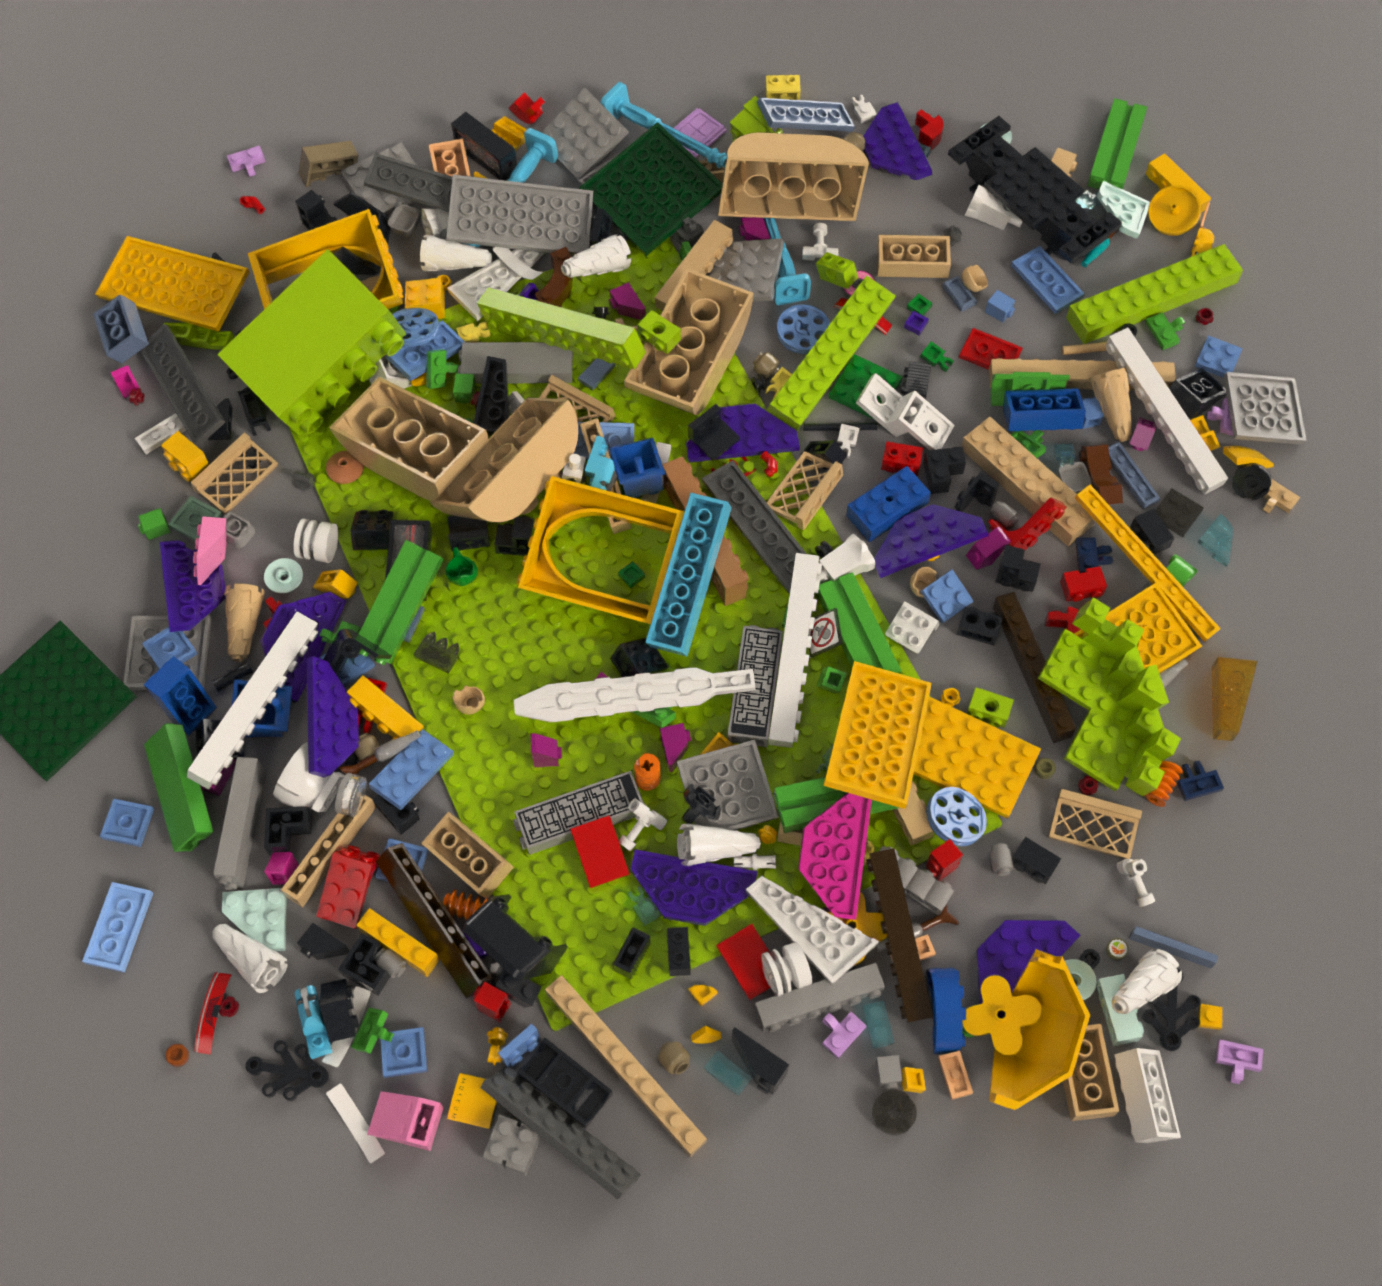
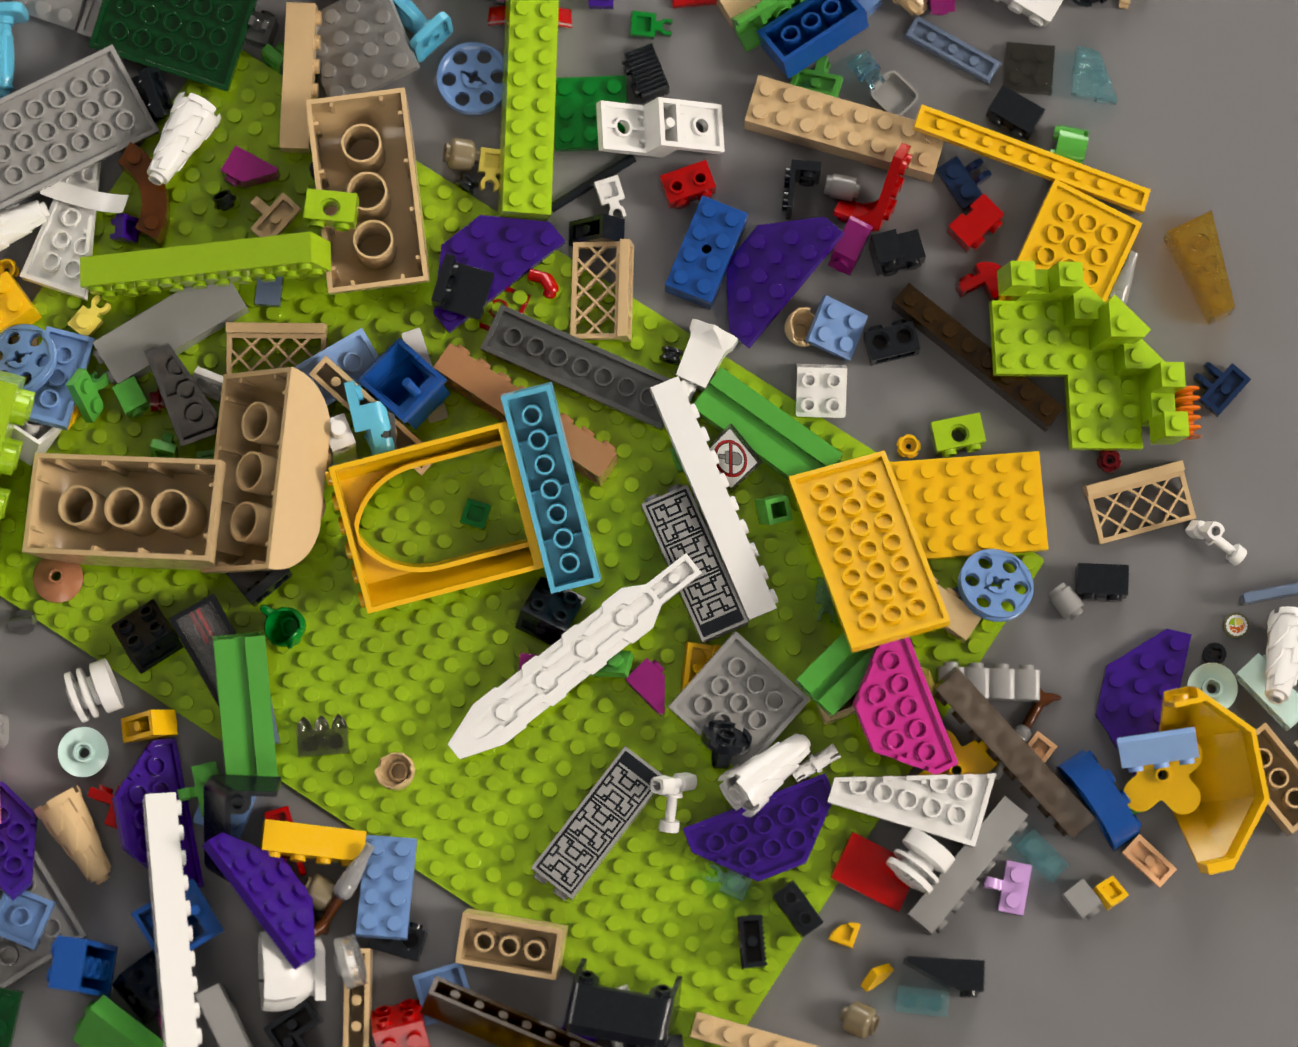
camera: 30 degrees left, 15 degrees up
black pin [212,662,253,692] -> none
orange piece [443,889,488,920] -> none
black brick [494,516,535,556] -> none
magenta slope [531,733,562,767] -> none
red tile [570,815,629,888] -> none
orange piece [634,753,661,791] -> none
yellow plate [758,825,778,844] -> none
clear smoke plate [872,1089,917,1135] -> none
black brick [923,447,966,494] -> none
red brick [926,839,963,881] -> none
olive tile [1035,758,1056,779] -> none
reddish brown brick [1079,444,1123,505] -> none
none -> light blue slope [1117,726,1199,773]

